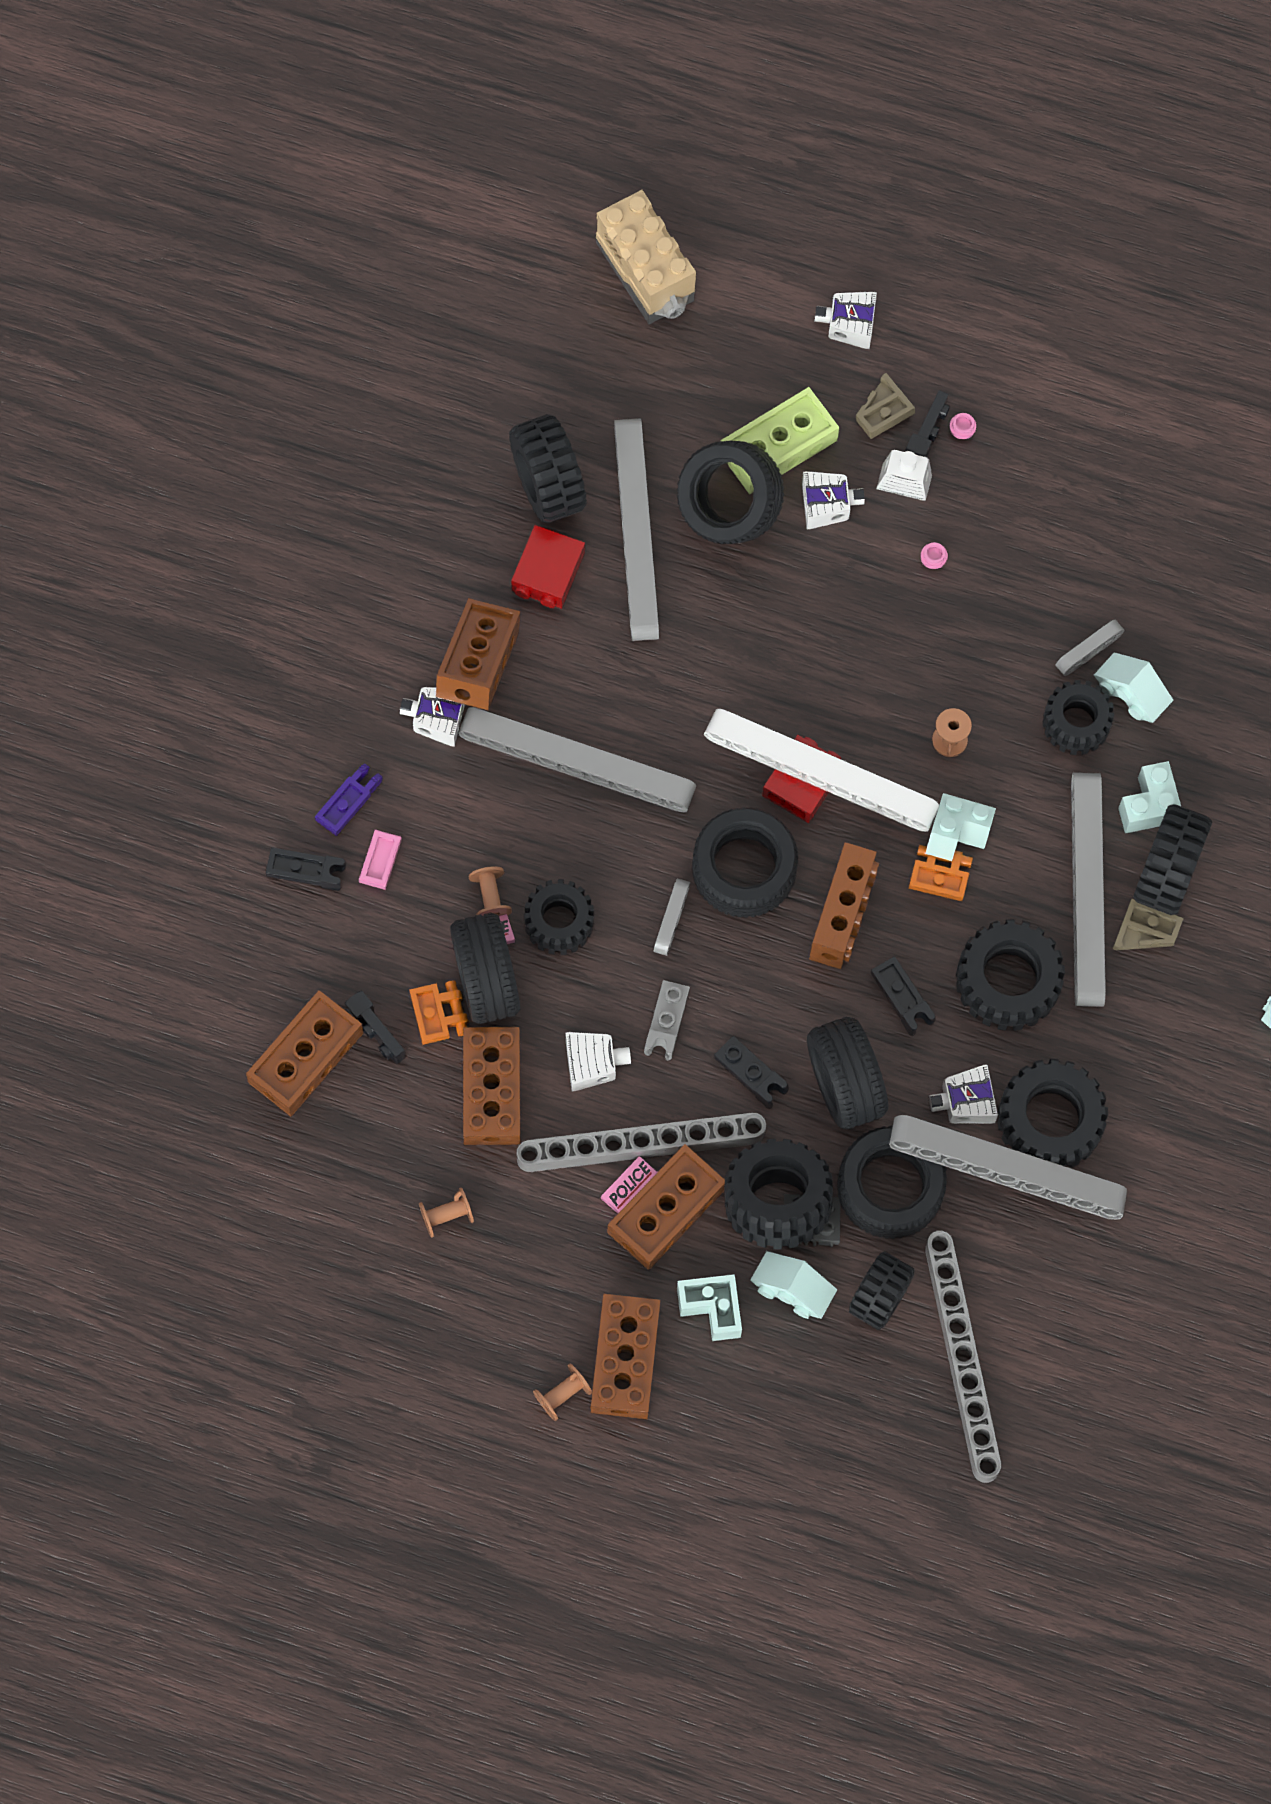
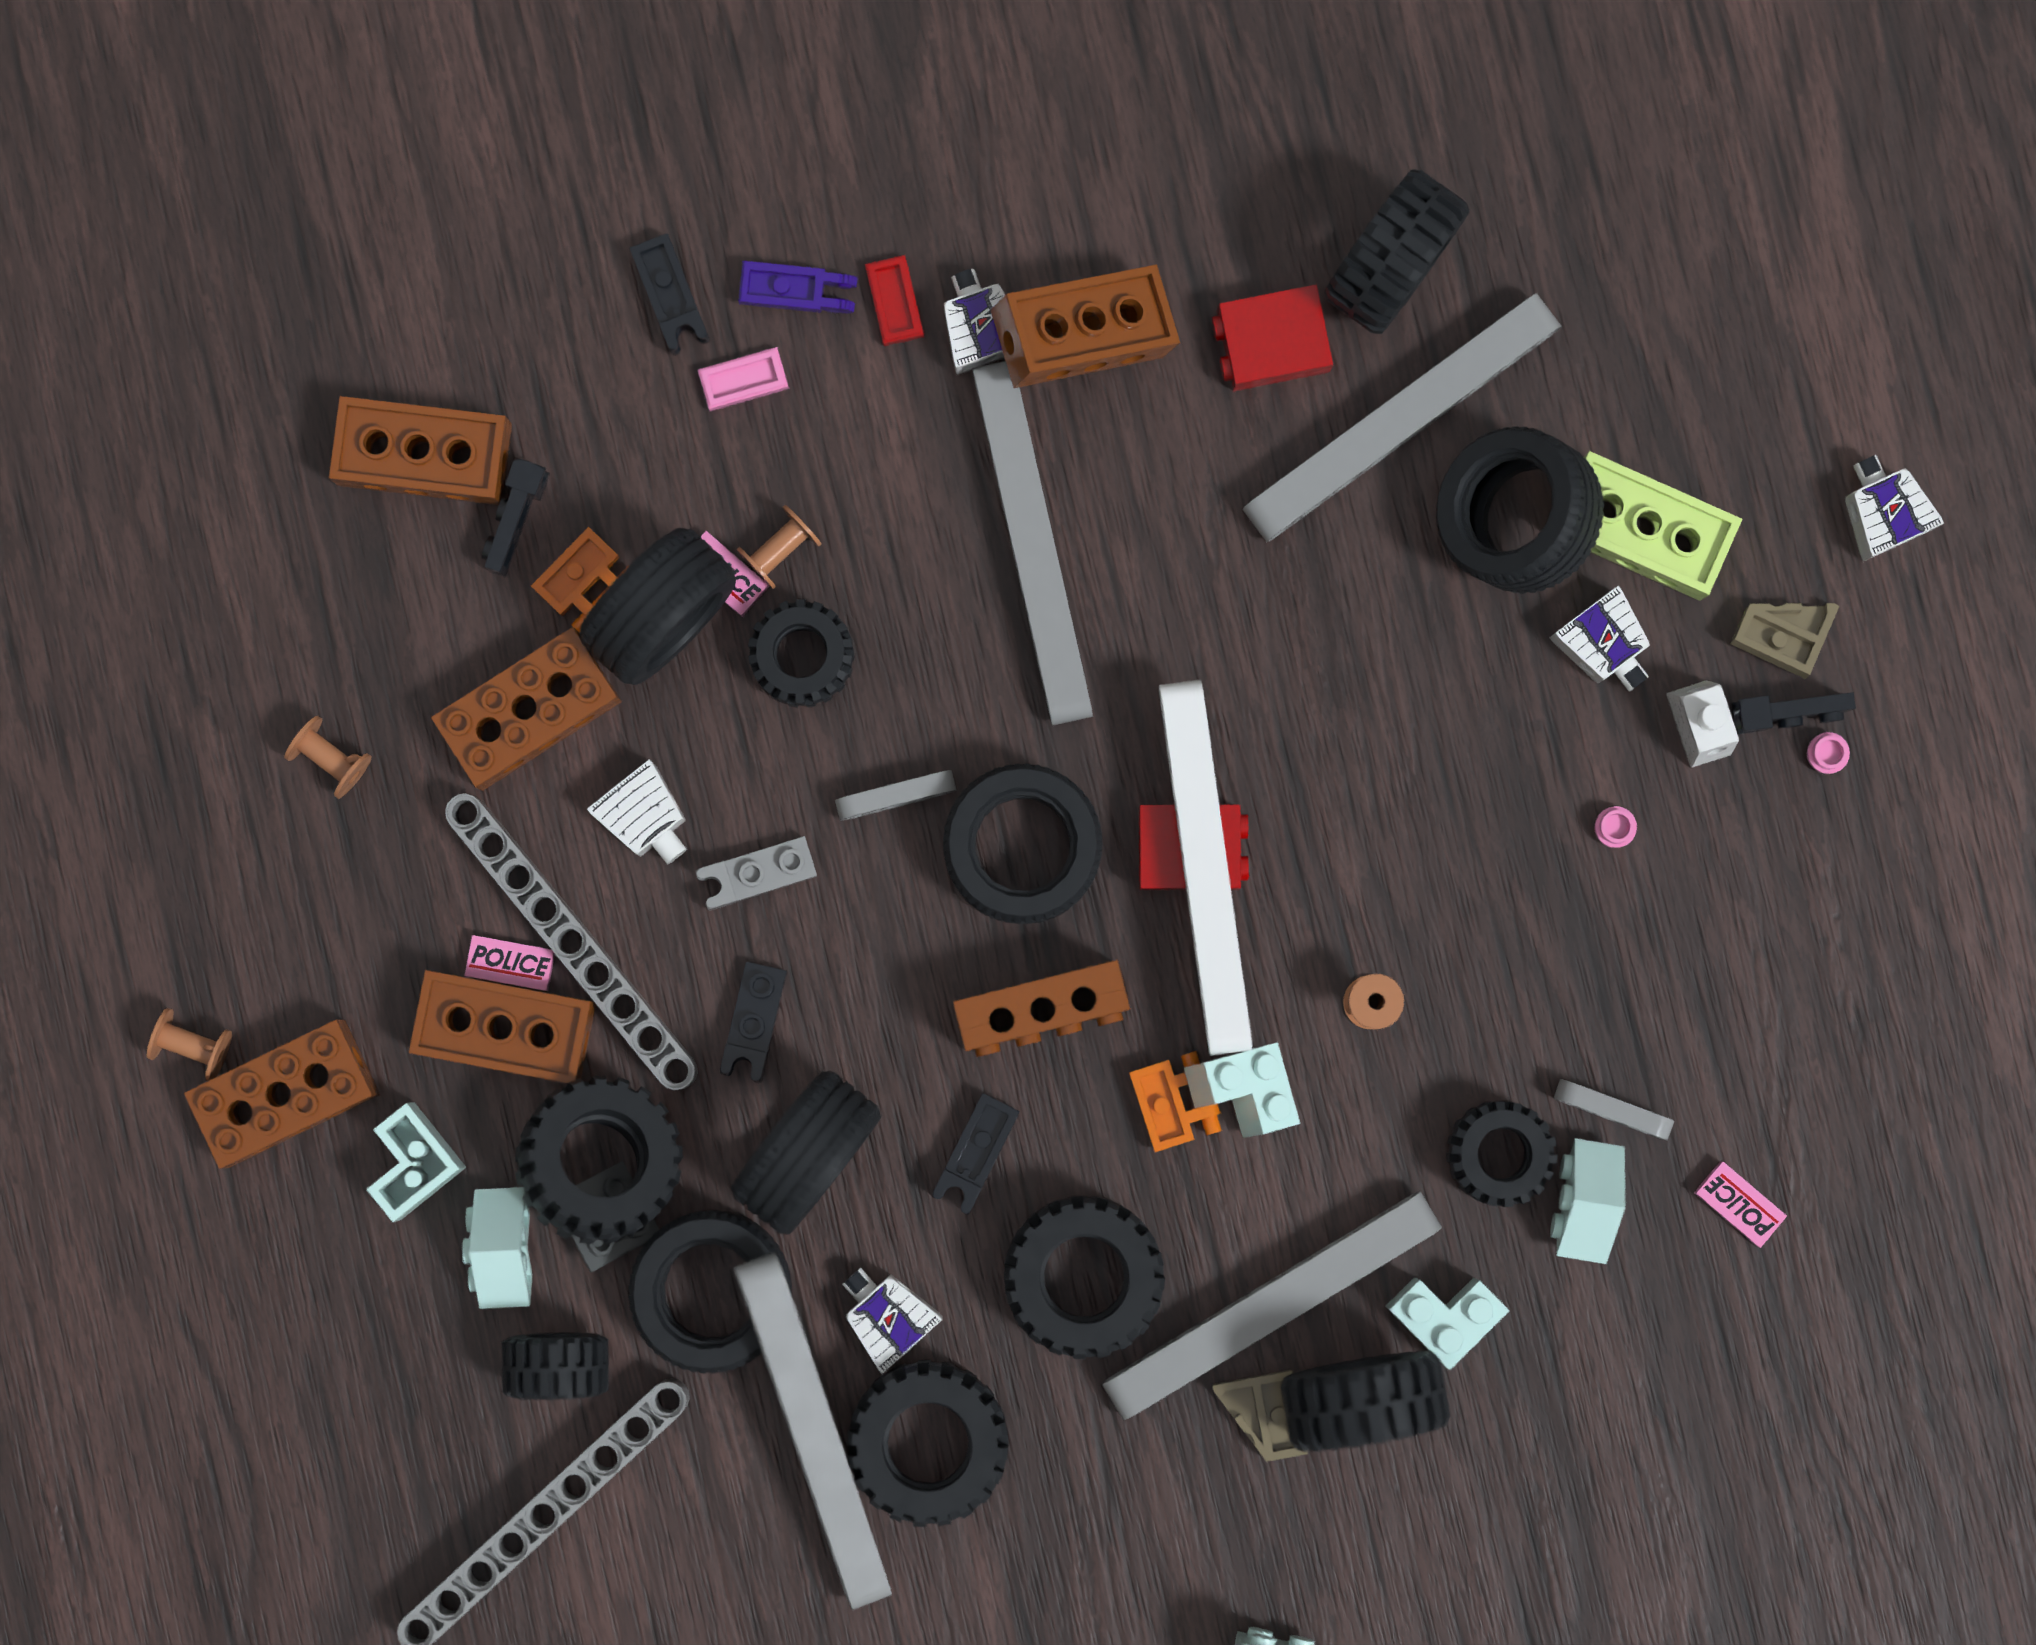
camera: 60 degrees right, 15 degrees up
tan piece [596,190,696,324] -> none
none -> red tile [865,255,924,346]
none -> bright pink tile [1694,1161,1787,1248]

